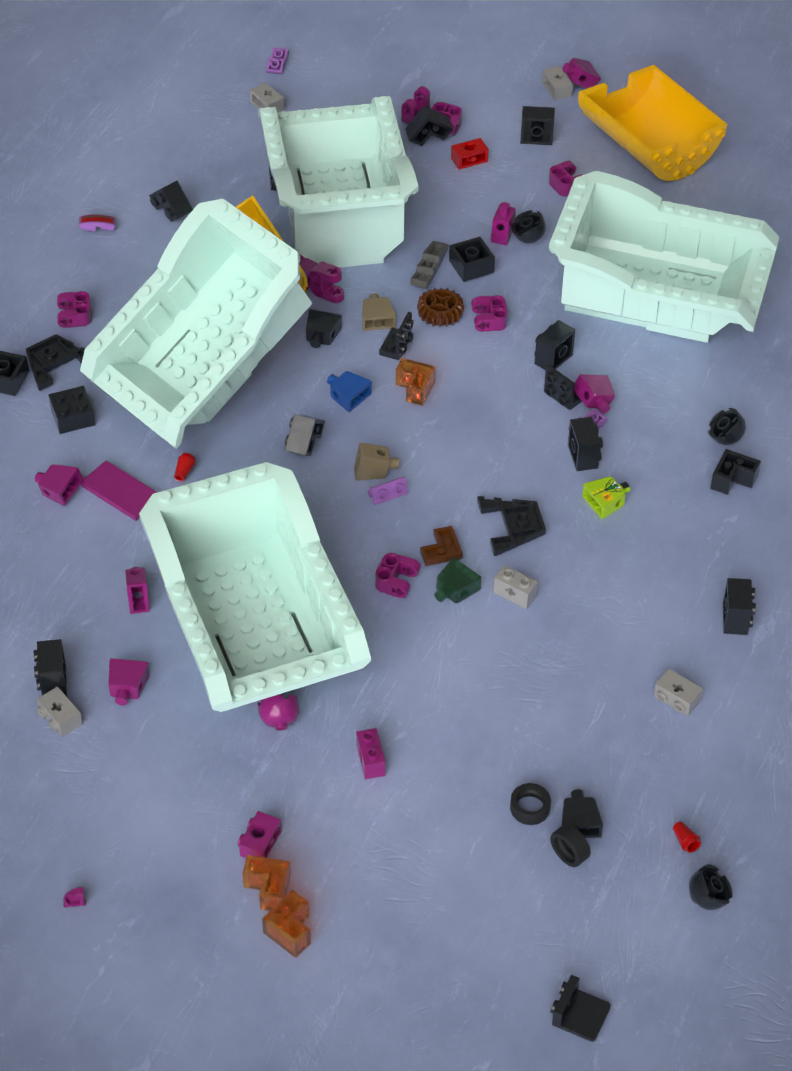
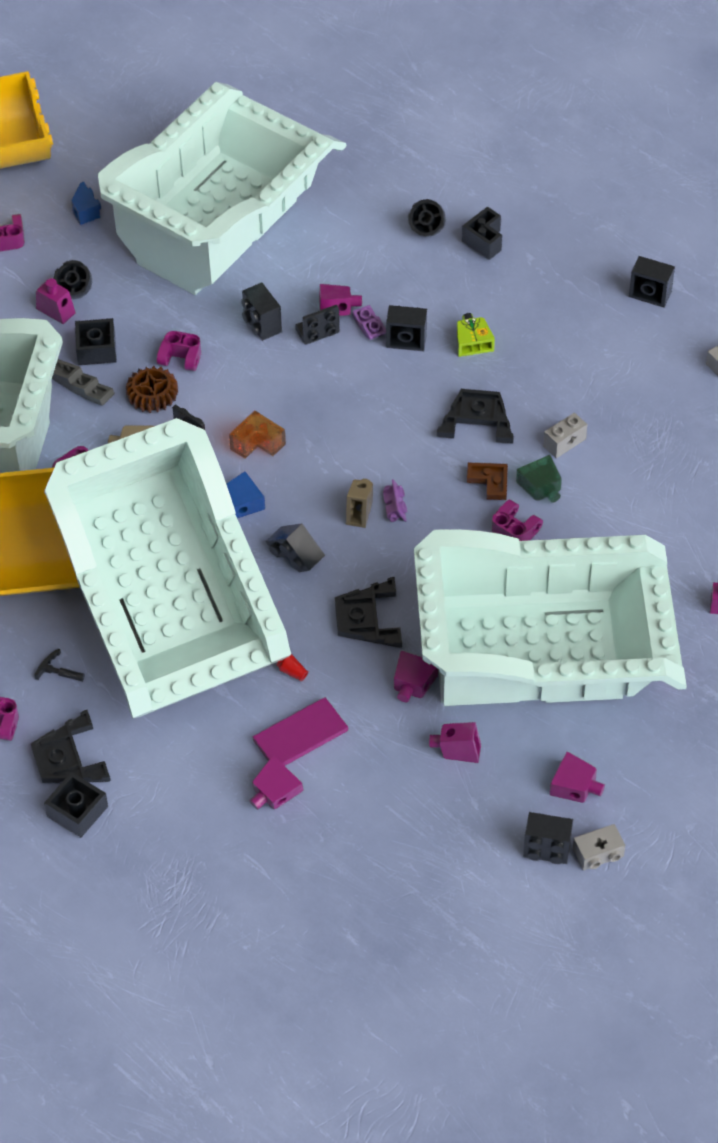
camera: 70 degrees left, 5 degrees up
black brick [48,386,95,434] -> none

